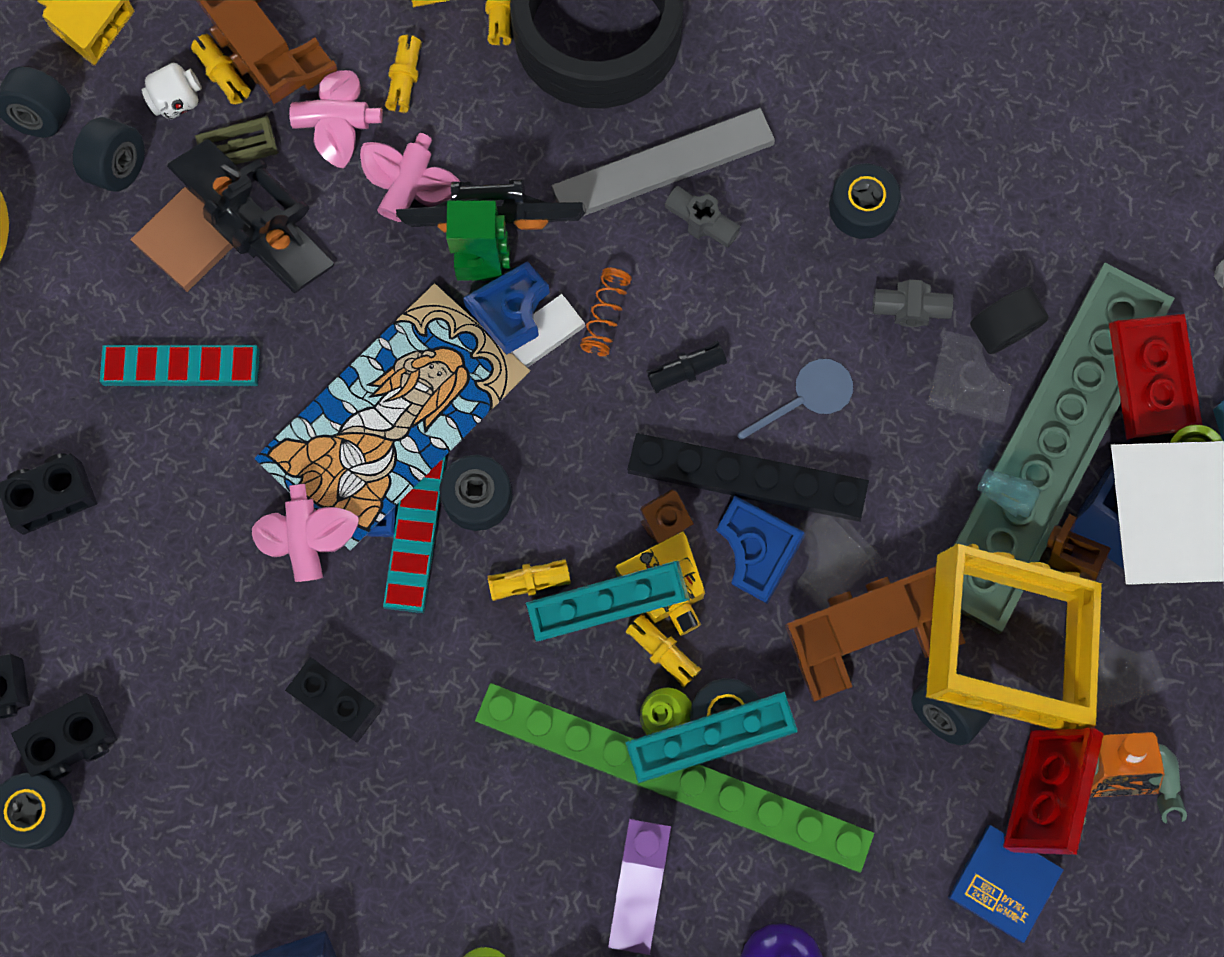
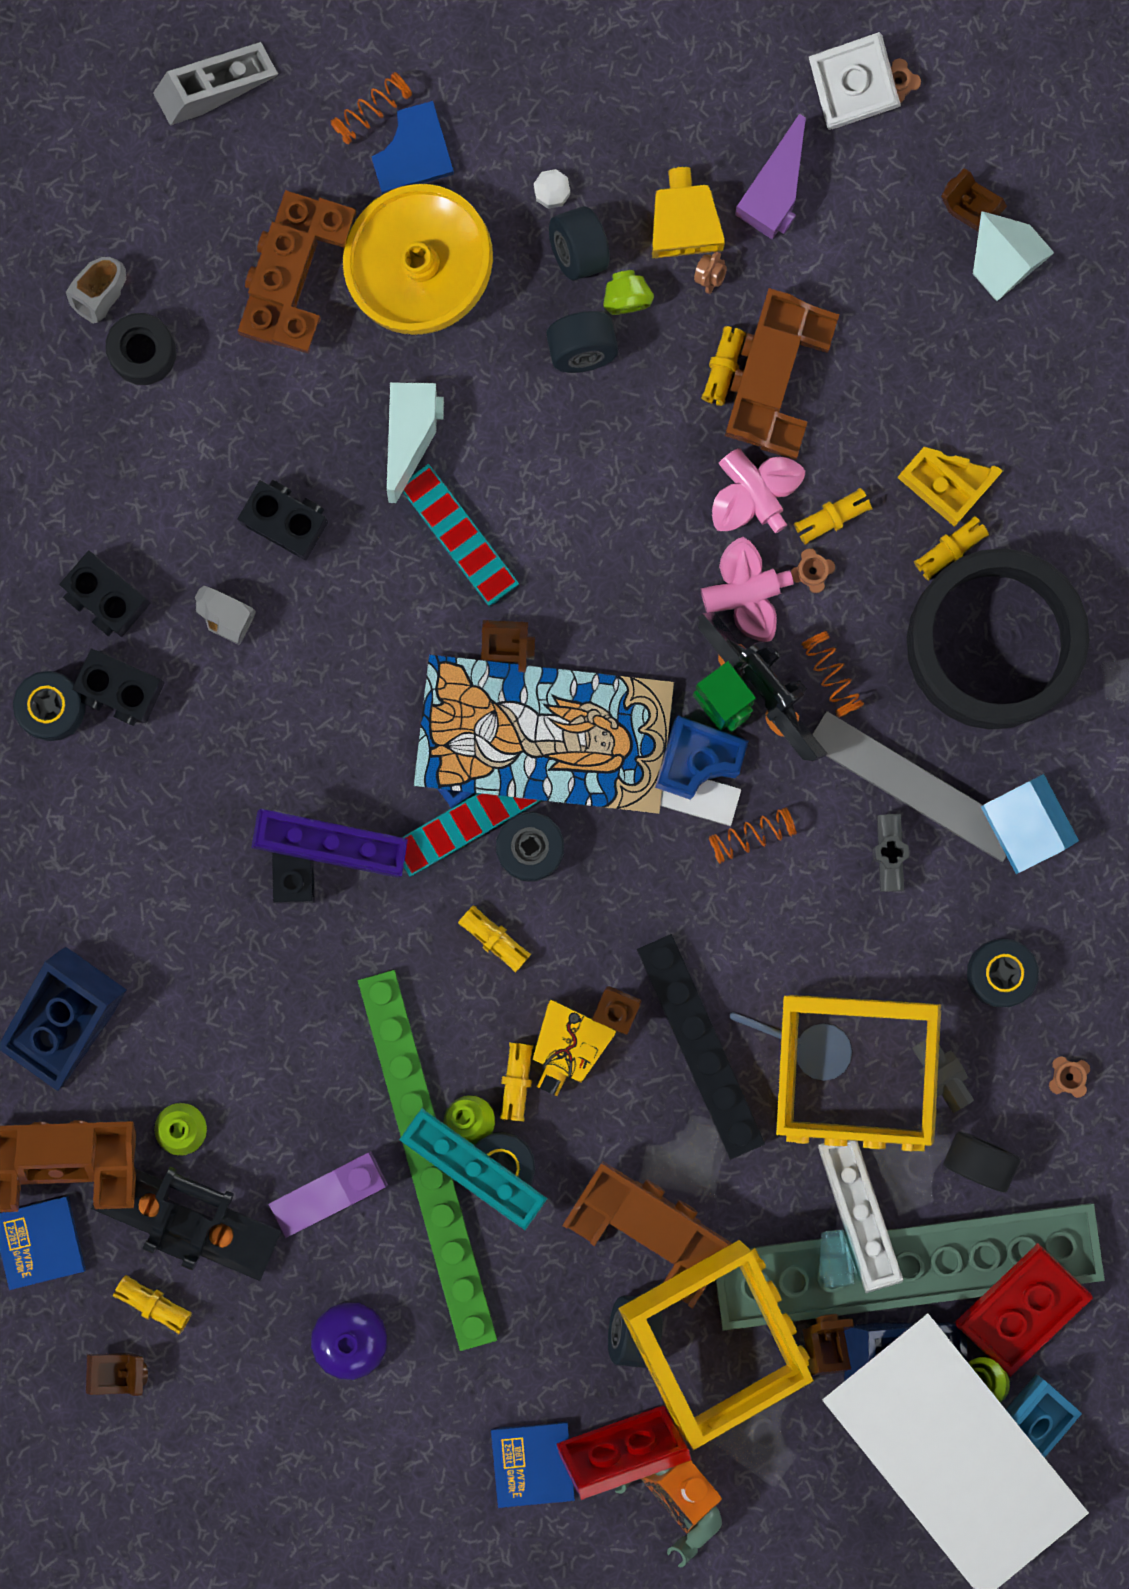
camera: 55 degrees right, 10 degrees up
nougat tile [130,187,233,292] -> none
white head [142,63,202,119] -> none
black piece [167,139,334,294] -> none
olive tile [195,116,278,165] -> none
bright pink plant [252,484,359,582] -> none
teal tile [526,561,690,642] -> none
black pin [646,340,727,394] -> none
blue tile [716,496,806,604] -> none
none -> light grey rock [195,586,256,645]
none -> dark purple tile [251,809,408,878]
none -> light aqua slope [387,382,444,503]
none -> reddish brown bracket [481,620,535,672]
none -> lime cone [603,270,654,315]
none -> nougat plate [694,251,727,294]
none -> yellow window [776,995,941,1152]
none -> nougat plate [791,549,835,593]
none -> orange piece [801,631,864,718]
none -> white tile [818,1140,903,1293]
none -> slope [980,774,1079,874]
none -> nougat plate [1049,1057,1090,1098]

